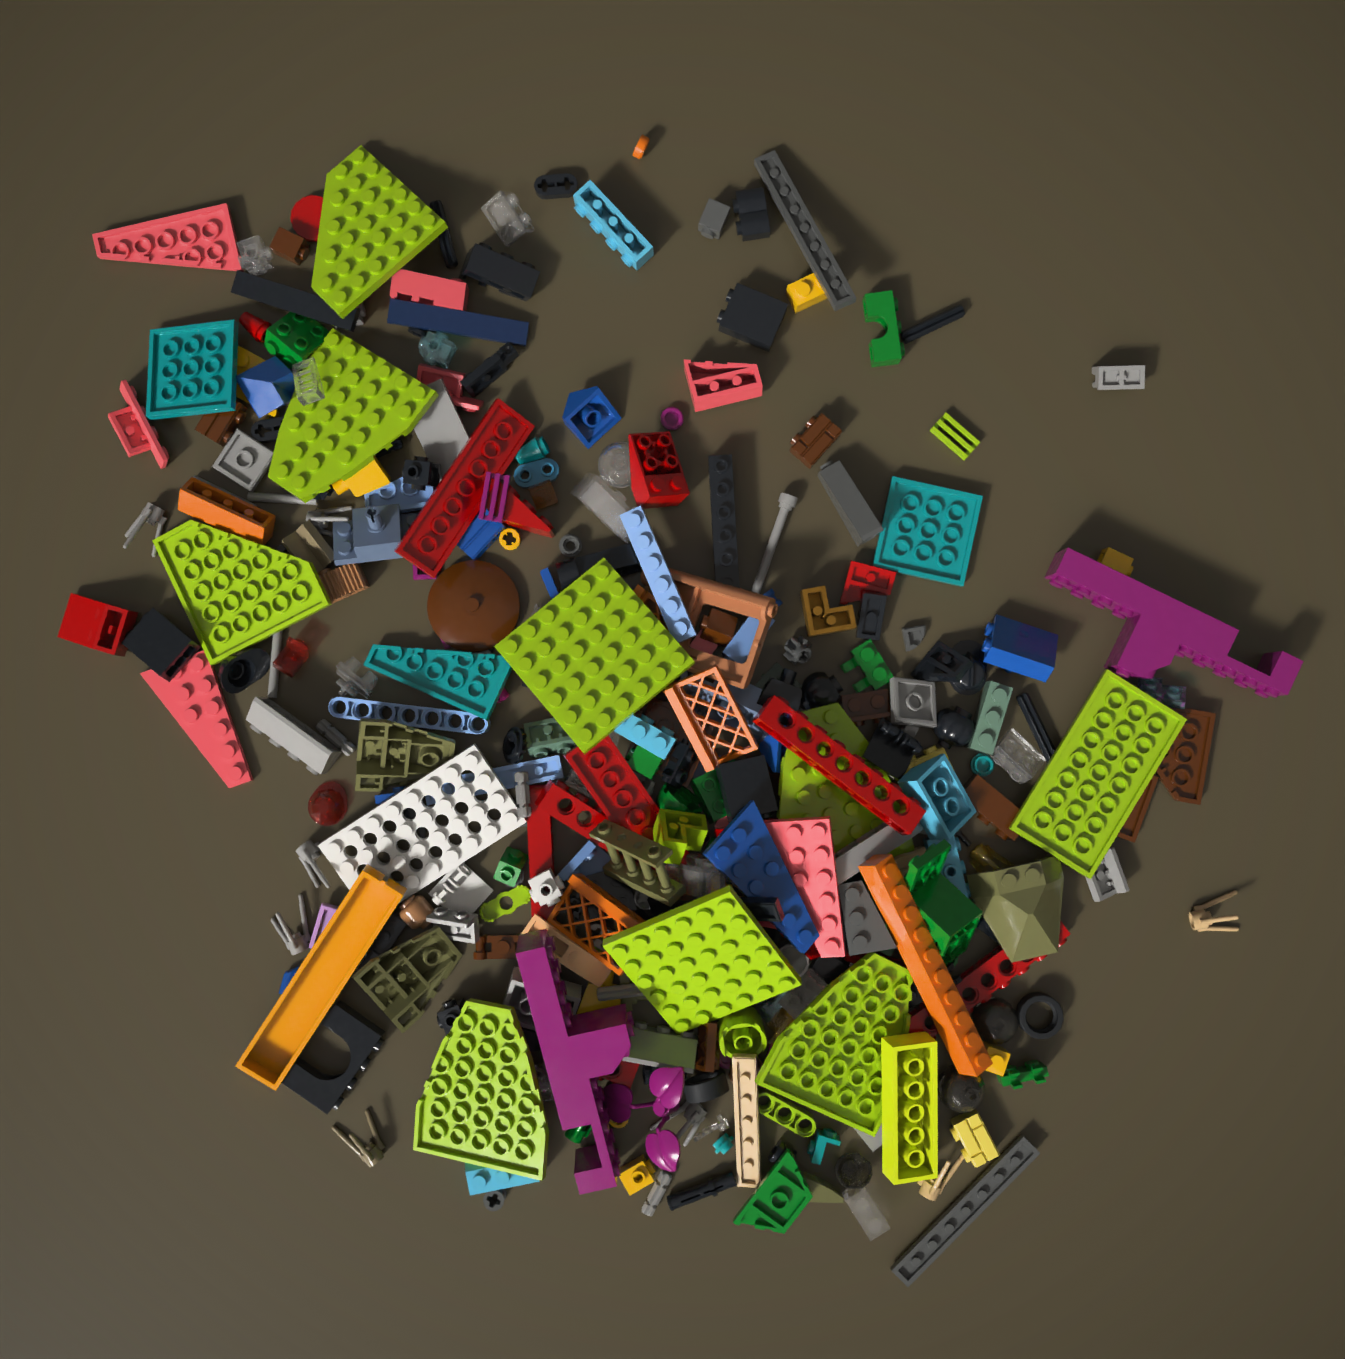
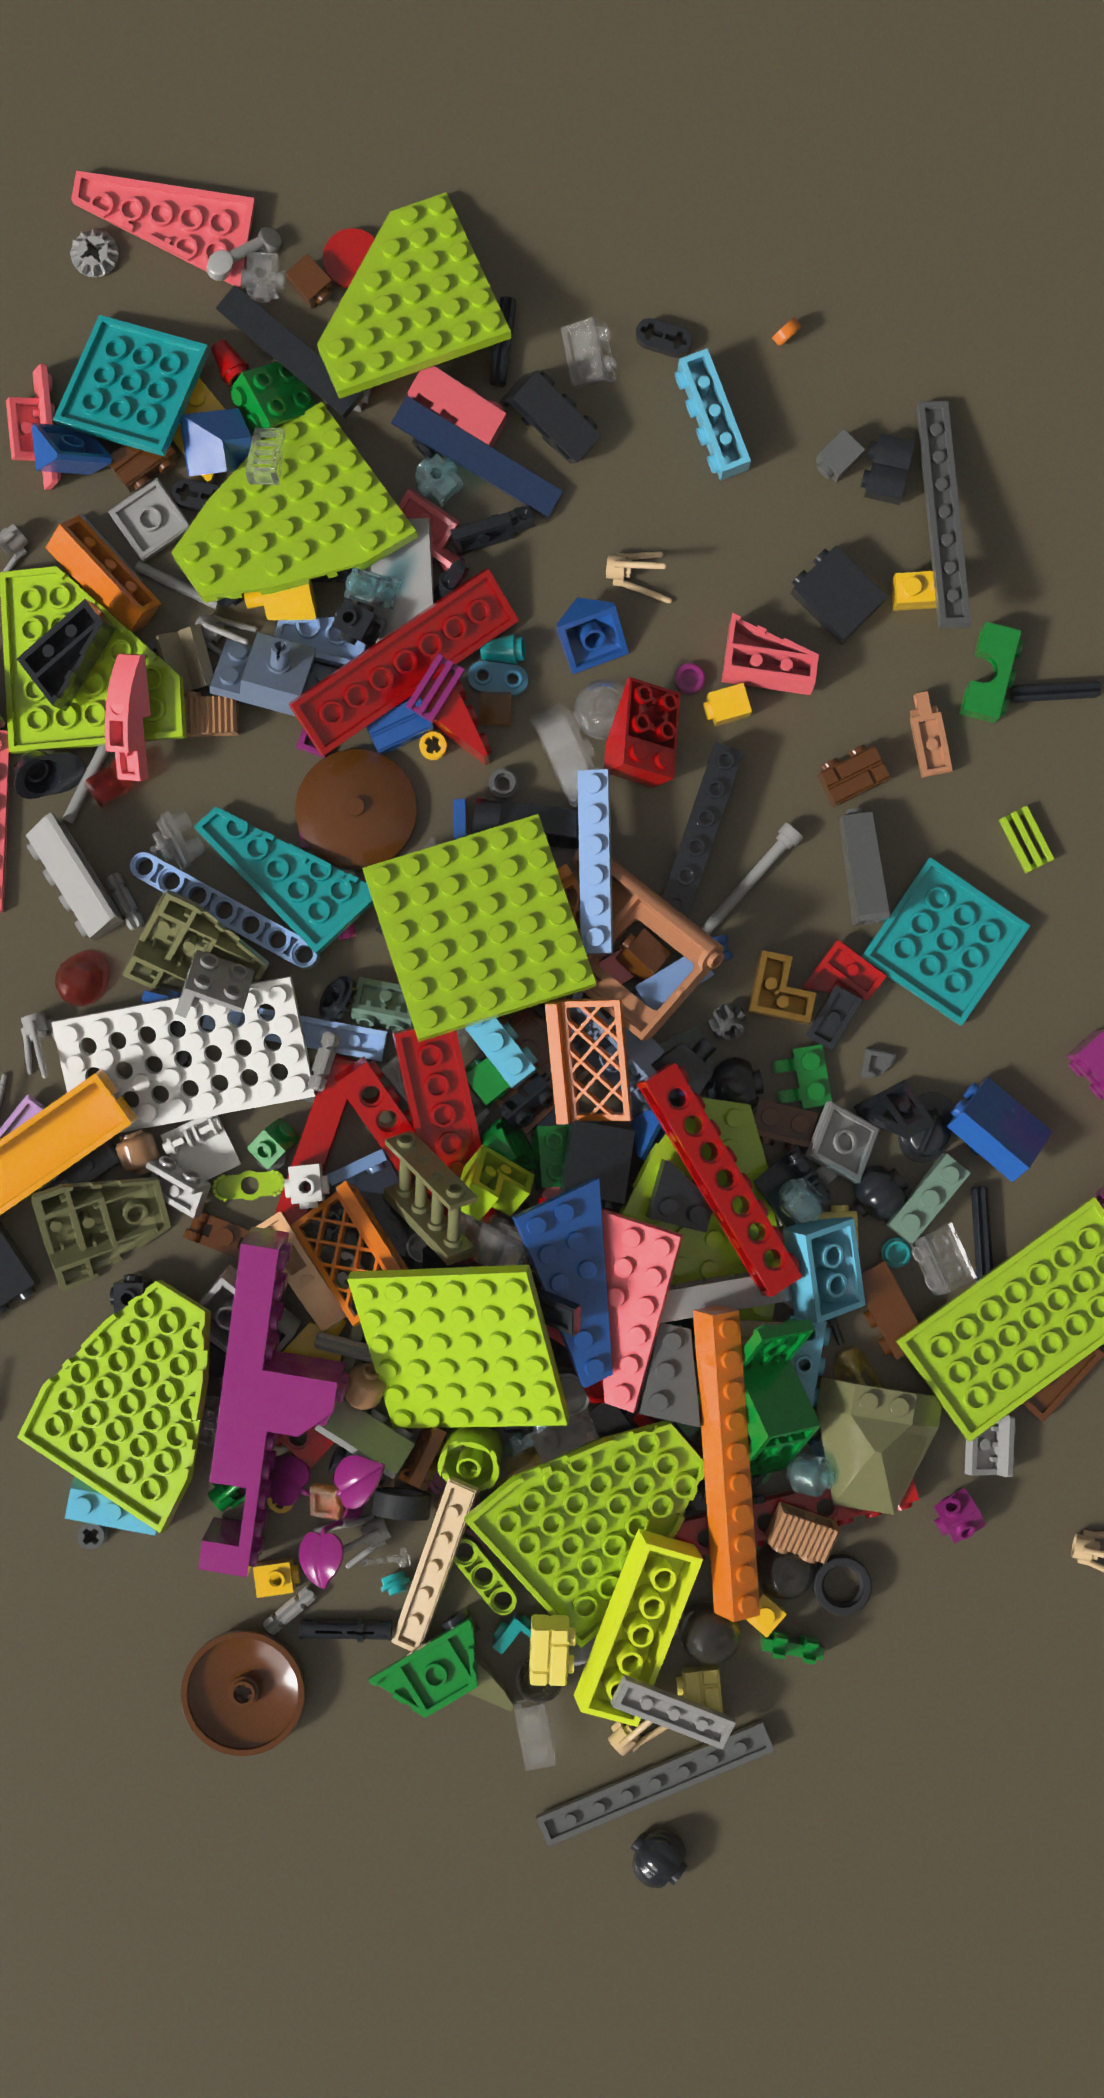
camera: 20 degrees right, 0 degrees up
none -> black wedge [16,599,116,711]
none -> blue slope [32,423,112,475]
none -> light grey gear [70,228,119,278]
none -> coral slope [105,653,151,781]
none -> light grey bracket [175,950,255,1018]
none -> reddish brown dish [181,1630,305,1756]
none -> light grey bar [206,227,282,281]
none -> clear orange tile [310,1483,343,1520]
none -> clear light blue slope [344,567,402,609]
none -> medium nougat head [344,1363,386,1410]
none -> black axle [434,558,470,602]
none -> light yellow brick [529,1614,576,1686]
none -> tan plant [606,551,672,604]
none -> light grey plate [610,1675,736,1750]
none -> black plant [630,1830,688,1888]
none -> black wing [646,1159,712,1233]
none -> yellow brick [703,683,752,727]
none -> medium nougat brick [765,1502,840,1564]
none -> clear light blue head [778,1179,824,1224]
none -> clear light blue head [786,1453,835,1497]
none -> nougat hinge [910,691,953,778]
none -> magenta brick [933,1488,986,1544]

